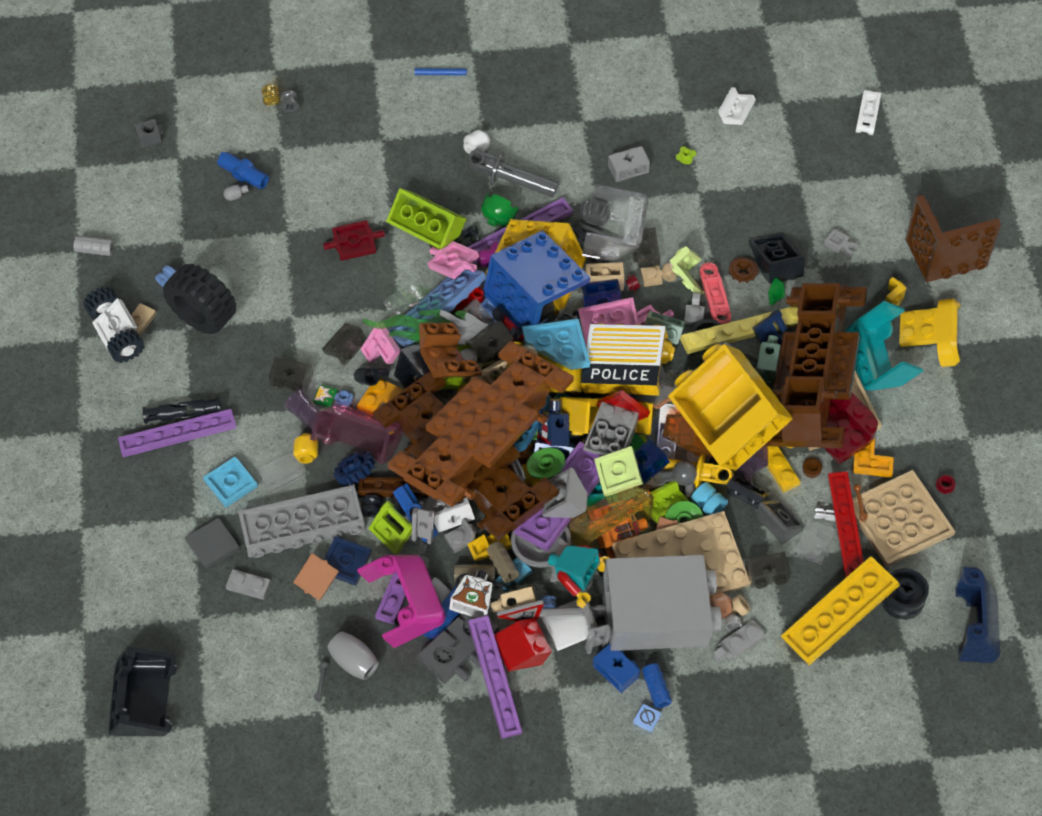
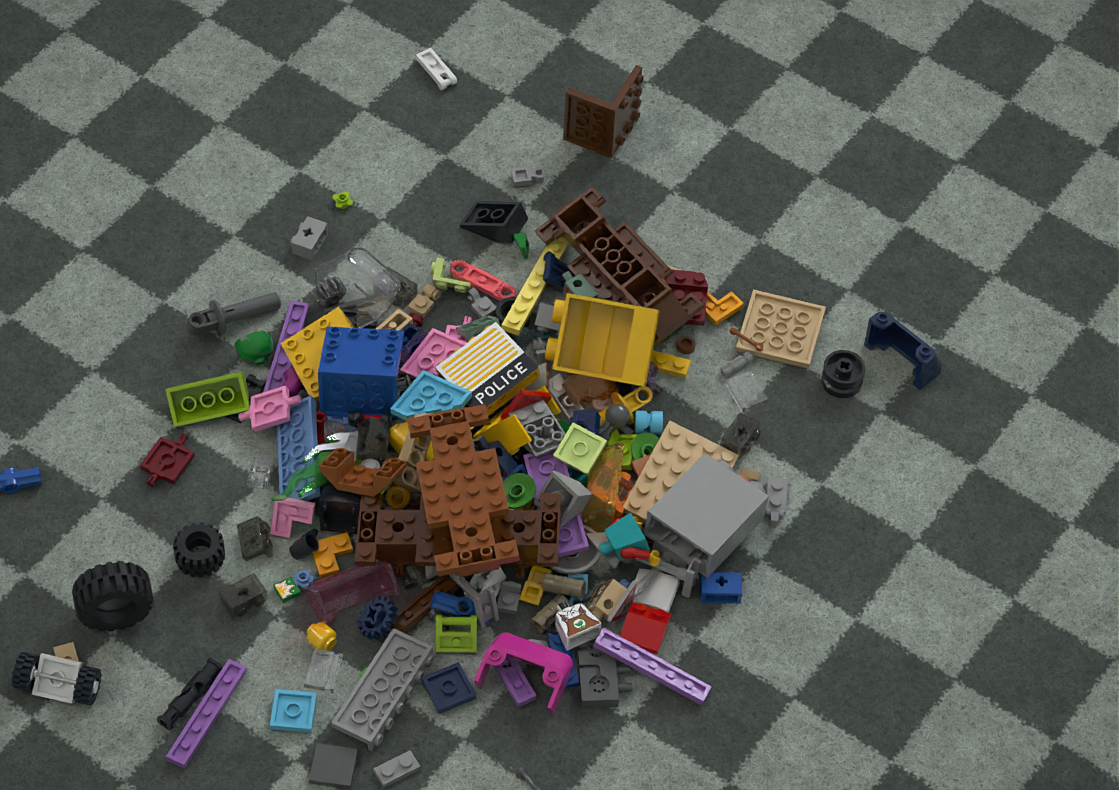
camera: 50 degrees left, 5 degrees down
medium blue wheel [155,266,176,286] -> none
light grey cylinder [223,185,249,201] -> none
clear purple plant [284,389,327,432] -> none
nougat piece [293,553,339,601] -> none
light grey piece [327,631,379,680] -> none
black wheel [361,495,382,518] -> none
blue bar [414,68,467,76] -> none
white head [464,130,490,154] -> none
light blue tile [633,704,661,733] -> none
blue axle [642,663,672,709] -> none
white bracket [718,87,756,125] -> none
black bracket [727,475,770,509] -> none
reddish brown gear [729,257,758,284] -> none
dark grey slope [757,500,806,545] -> none
yellow plate [781,556,900,666] -> none
red plate [827,471,864,578] -> none
teal windscreen [845,301,924,391] -> none
yellow bracket [885,277,906,306] -> none
yellow piece [899,298,961,367] -> none
dark red plate [935,475,956,494] -> none
none -> black tyre [173,522,225,578]

